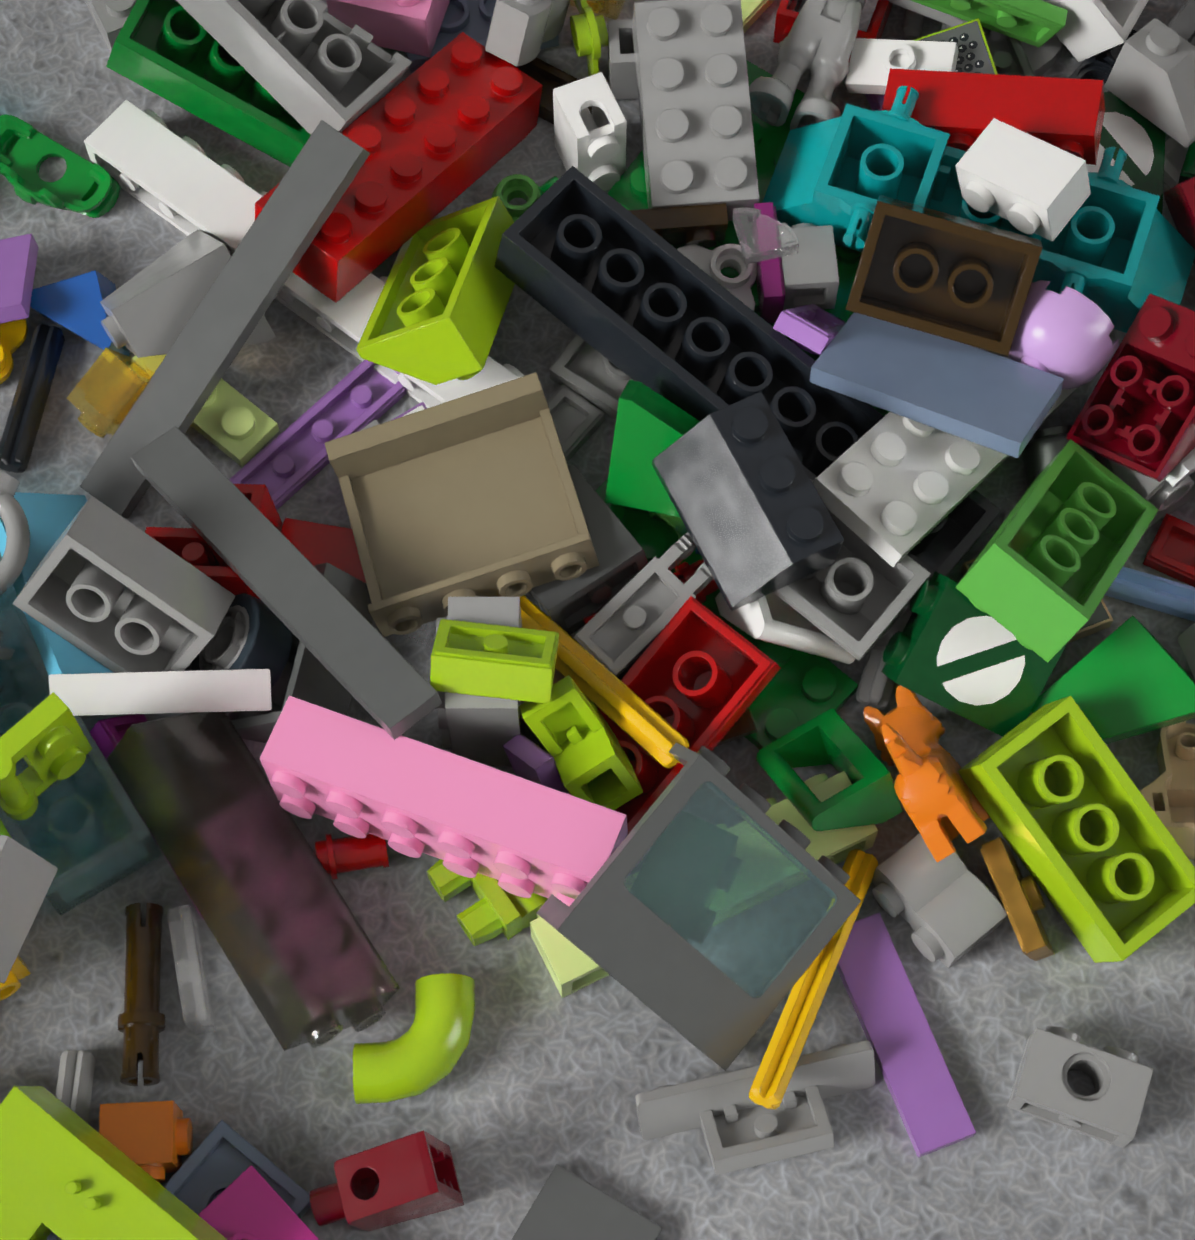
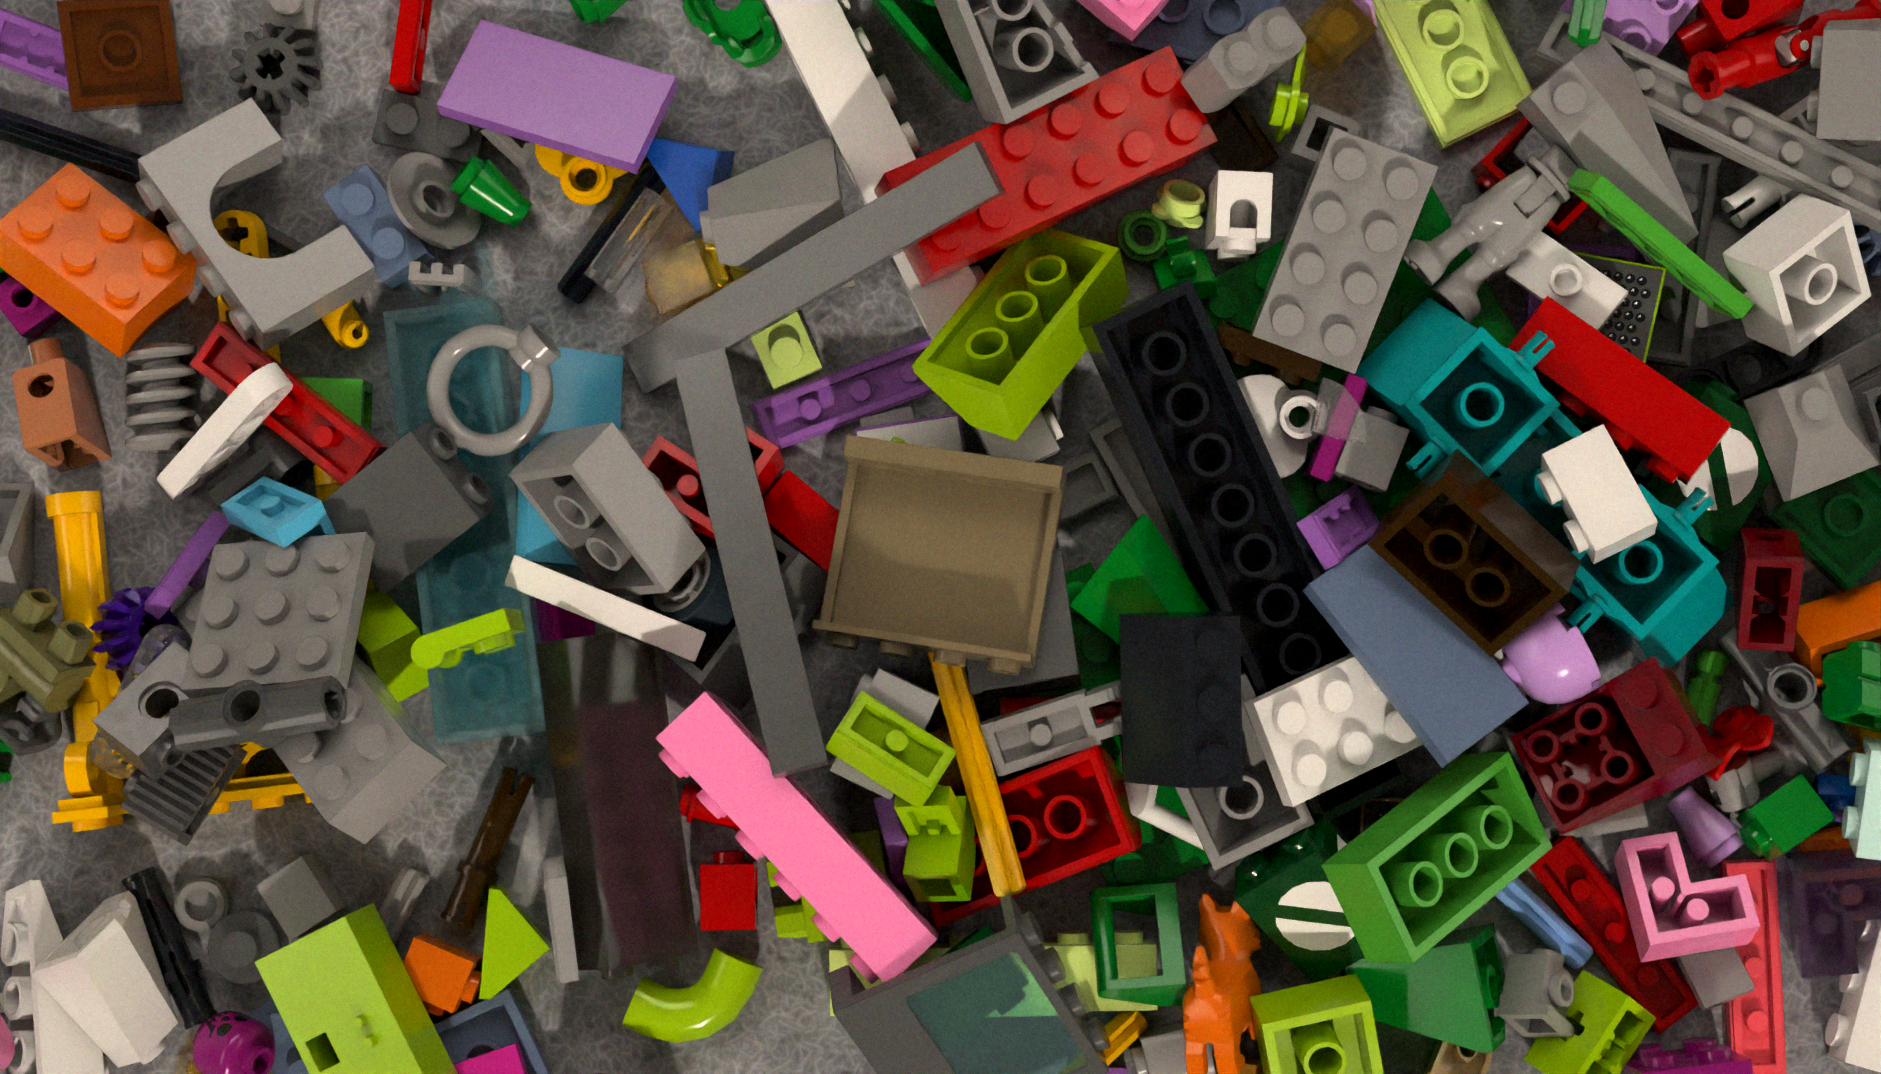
camera: 20 degrees right, 20 degrees up
none -> lime slope [479,885,552,1000]
none -> light grey tile [541,856,579,983]
none -> clear tile [584,187,689,306]
none -> red brick [700,850,758,931]
none -> yellowish green plate [1151,179,1207,229]

